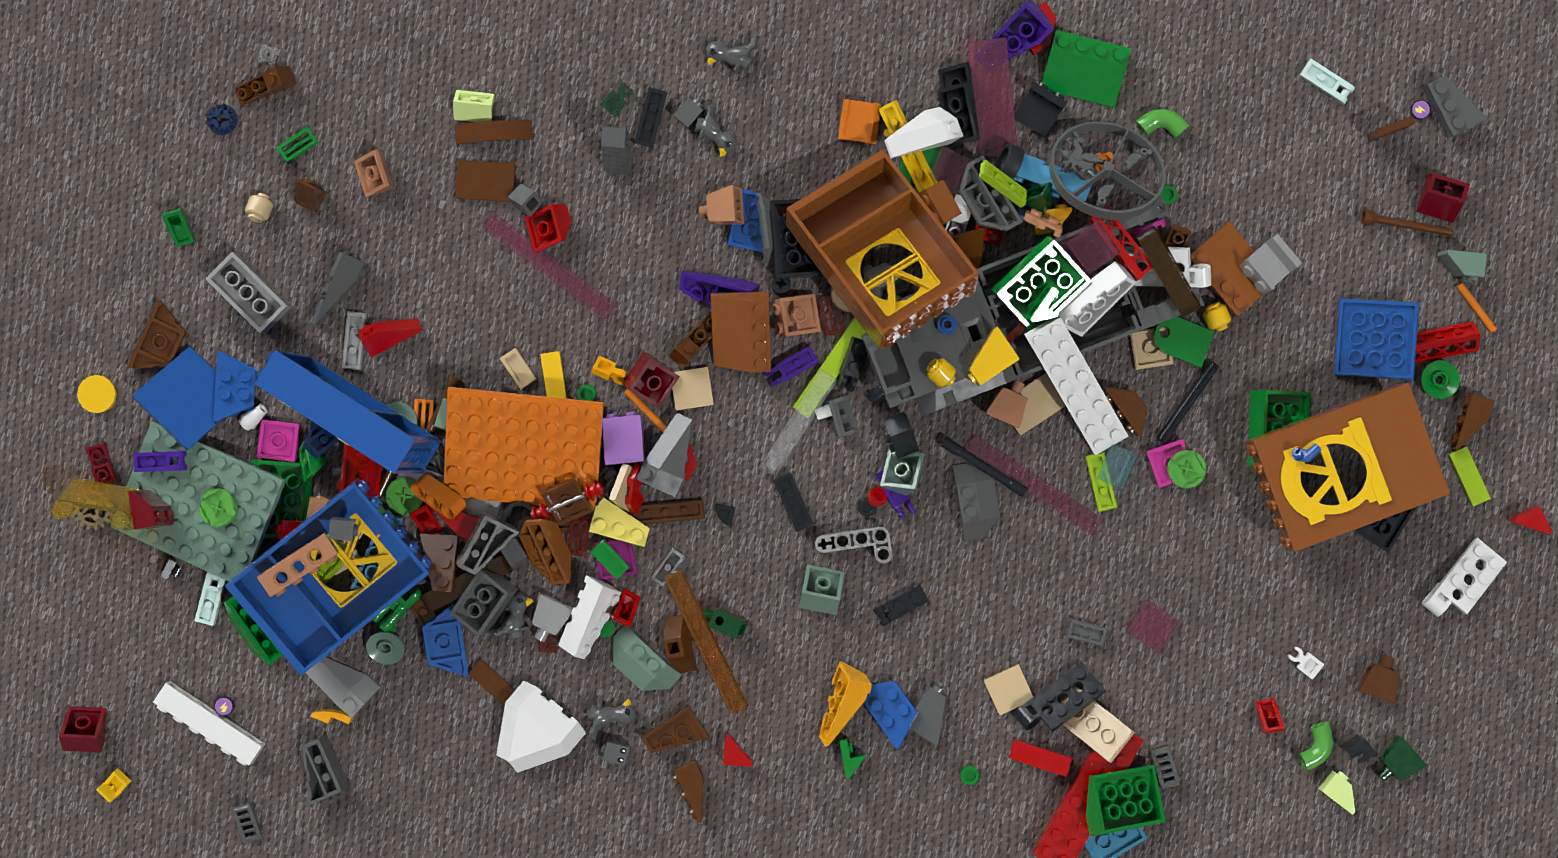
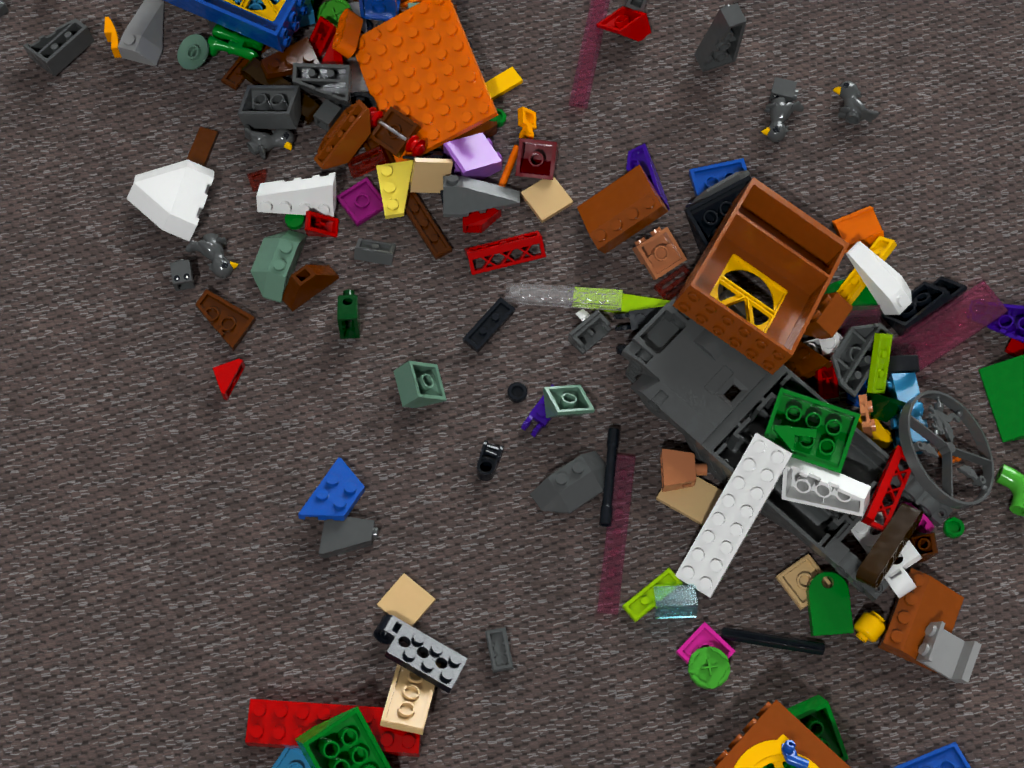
camera: 60 degrees right, 20 degrees down
blue wing [421,603,469,676] -> none
tan tile [500,348,537,390] -> none
light grey torso [532,593,573,642] -> none
green panel [590,538,631,579] -> none
clear green plate [600,82,634,117] -> none
red tile [625,462,644,515] -> none
black plate [634,87,668,148] -> none
clear orange tile [664,569,748,714] -> none
reddish brown slope [669,312,712,369] -> none
reddish brown slope [673,758,704,823] -> none
nougat torso [699,185,744,225] -> none
black tile [716,503,735,526] -> none
dark purple hinge [764,346,819,387] -> none
black wheel [772,276,791,295] -> none
light grey beam [815,526,892,563] -> none
light orange wedge [819,661,872,747] -> none
green slope [839,737,866,779] -> none
red tile [867,487,887,507] -> none
black plate [873,584,929,627] -> none
black brick [882,411,919,459] -> none
yellow head [926,358,956,387] -> none
blue plate [937,315,957,335] -> none
green tile [960,765,979,785] -> none
yellow slope [967,326,1019,386] -> none
clear red tile [1005,322,1026,344] -> none
red slope [1009,739,1072,777] -> none
black bracket [1014,82,1067,137] -> none
clear pink tile [1066,220,1121,274] -> none
reddish brown slope [1103,387,1147,436] -> none
clear pink tile [1126,599,1180,653] -> none
none -> red fence [464,231,546,275]
none -> black piece [477,440,504,481]

